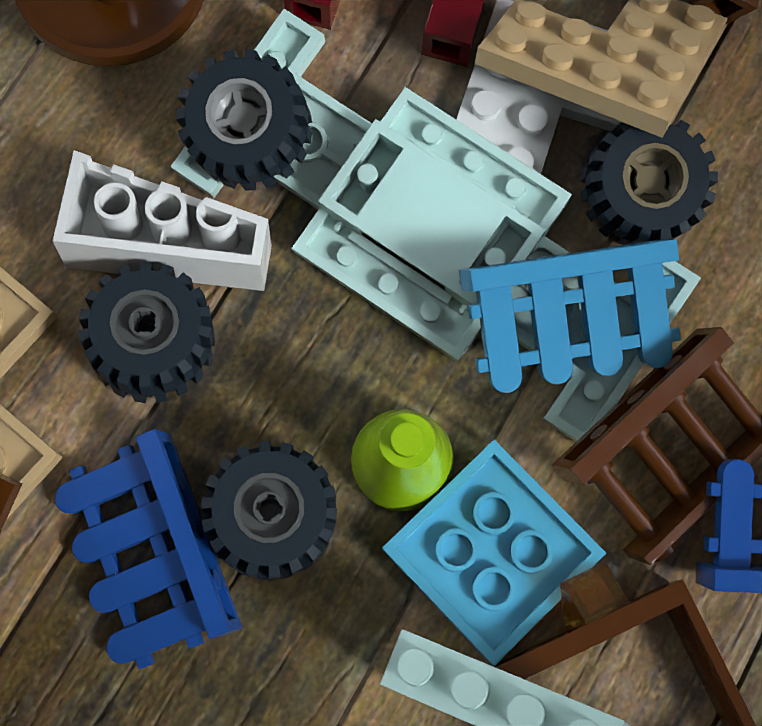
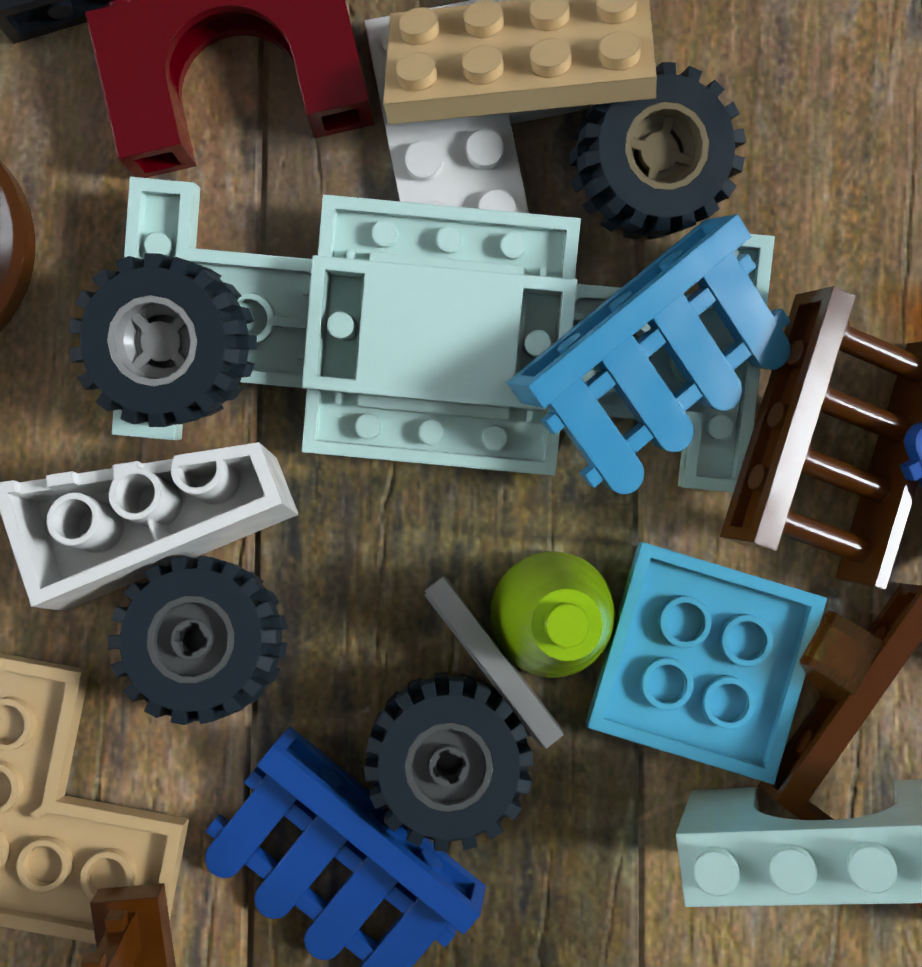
camera: 25 degrees left, 10 degrees up
none -> light grey tile [424,575,564,749]

